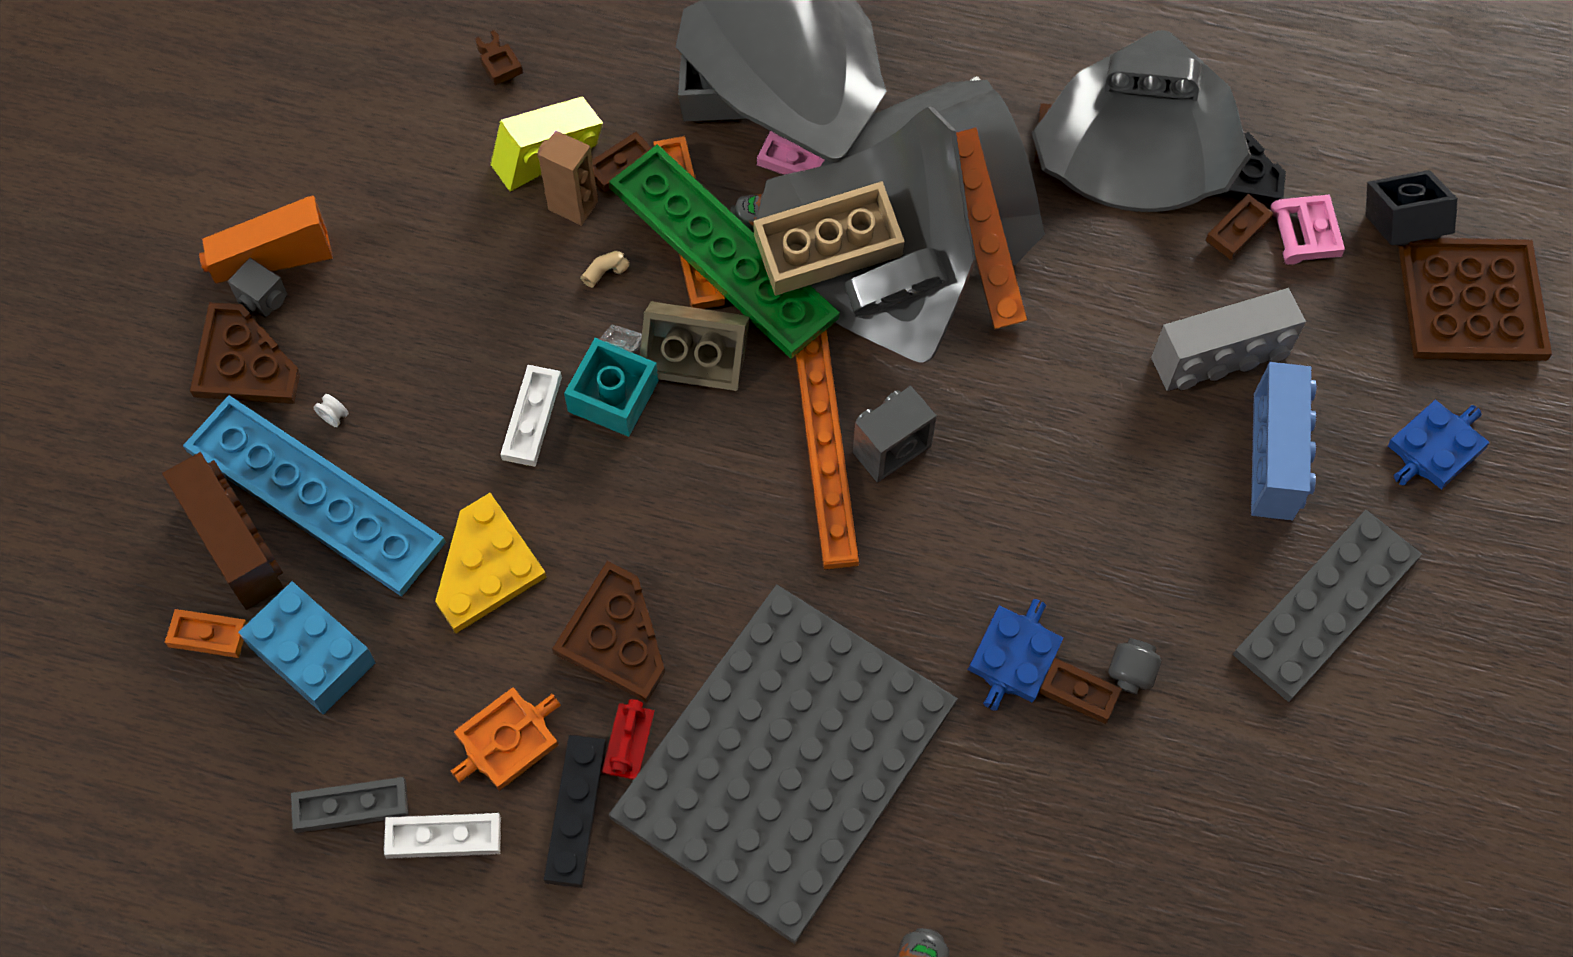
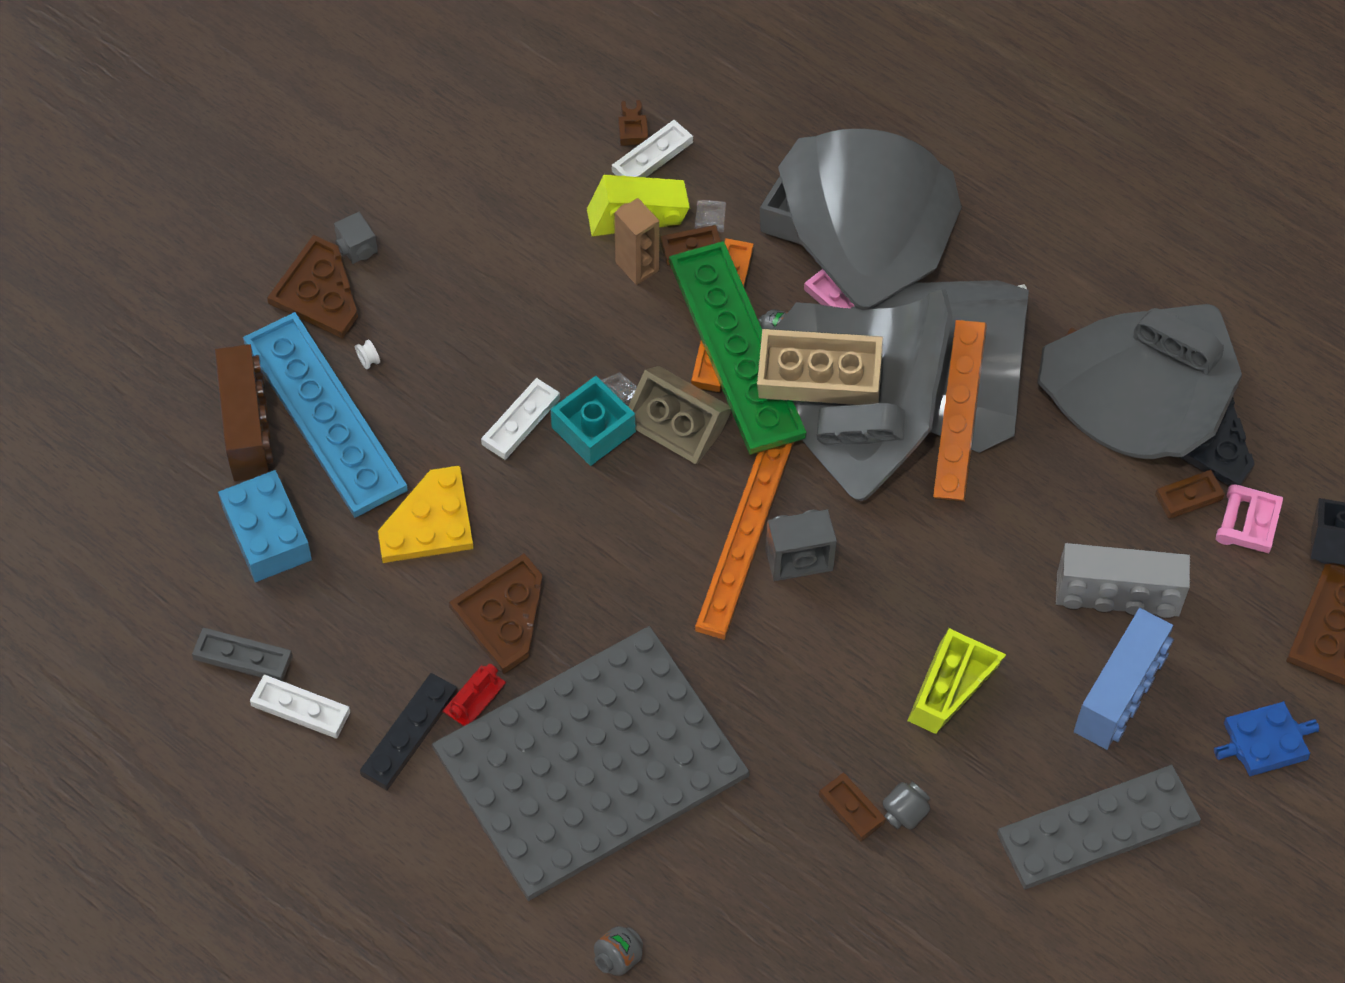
camera: 25 degrees right, 5 degrees down
orange plate [165,609,247,658] -> none
orange slope [199,196,333,283] -> none
orange plate [450,687,561,791] -> none
tan arm [581,251,630,287] -> none
blue plate [967,599,1063,711] -> none
none -> white plate [612,120,693,177]
none -> clear plate [695,200,726,232]
none -> neon yellow wedge [907,628,1006,734]

